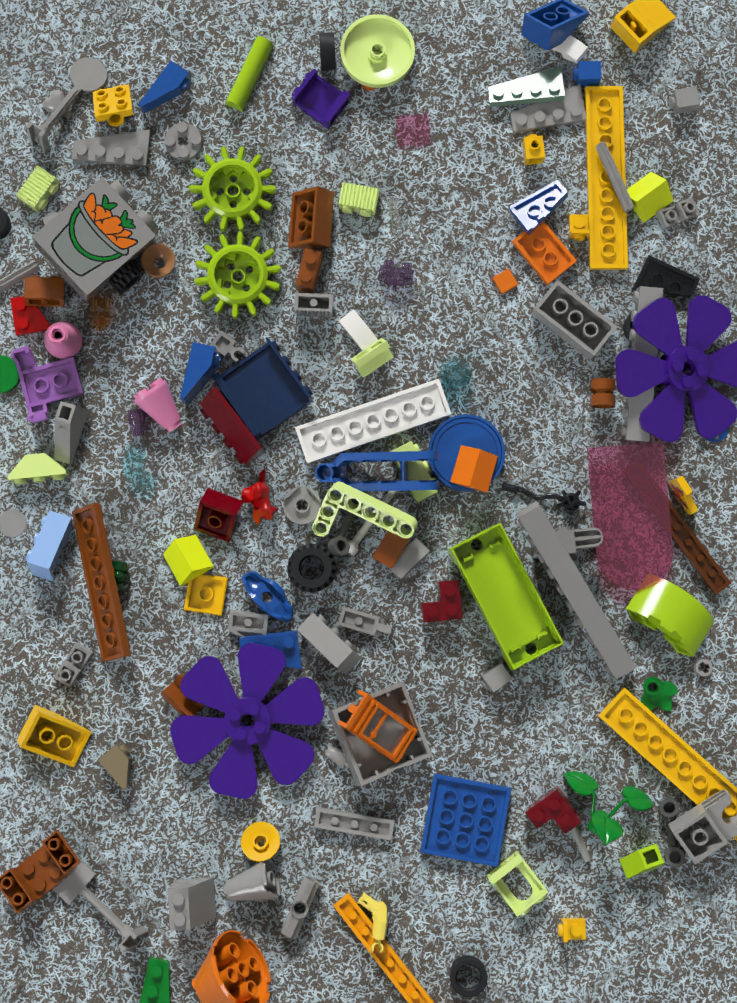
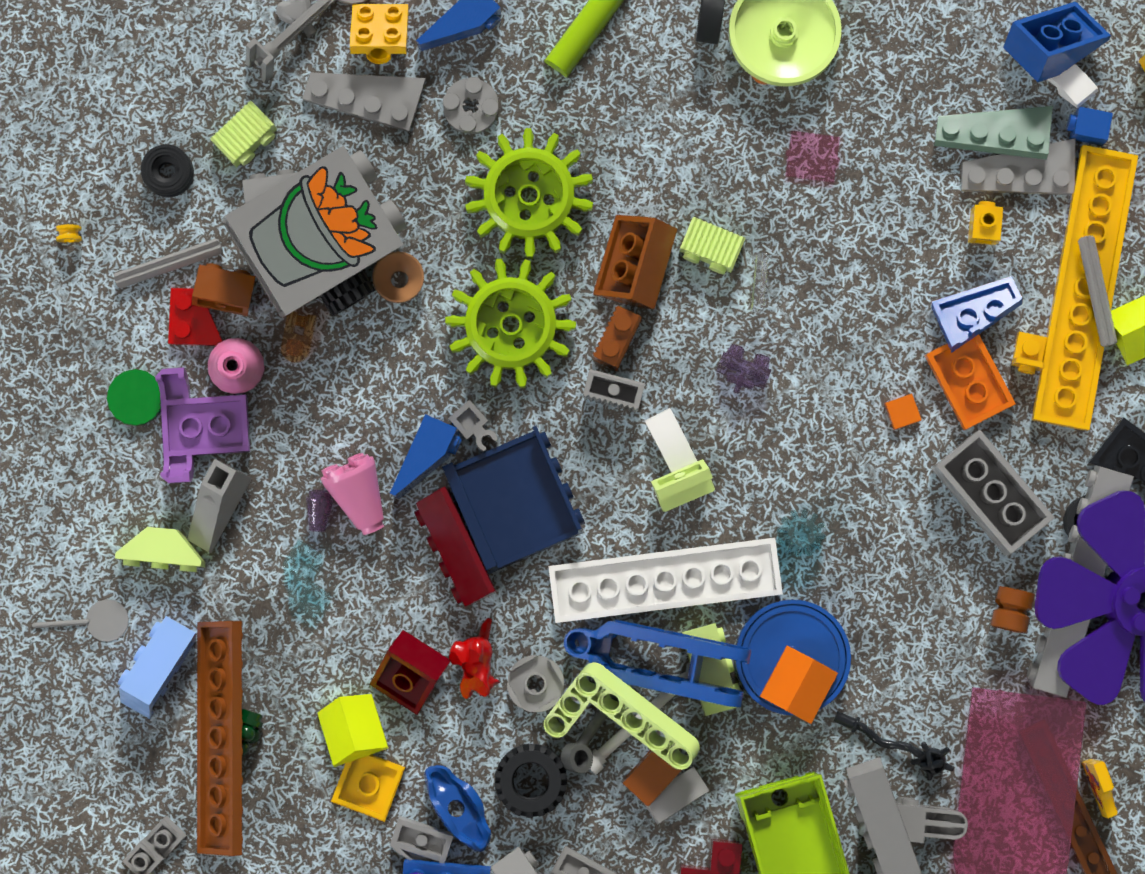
camera: 15 degrees right, 0 degrees up
dark purple panel [292,69,350,129] -> none

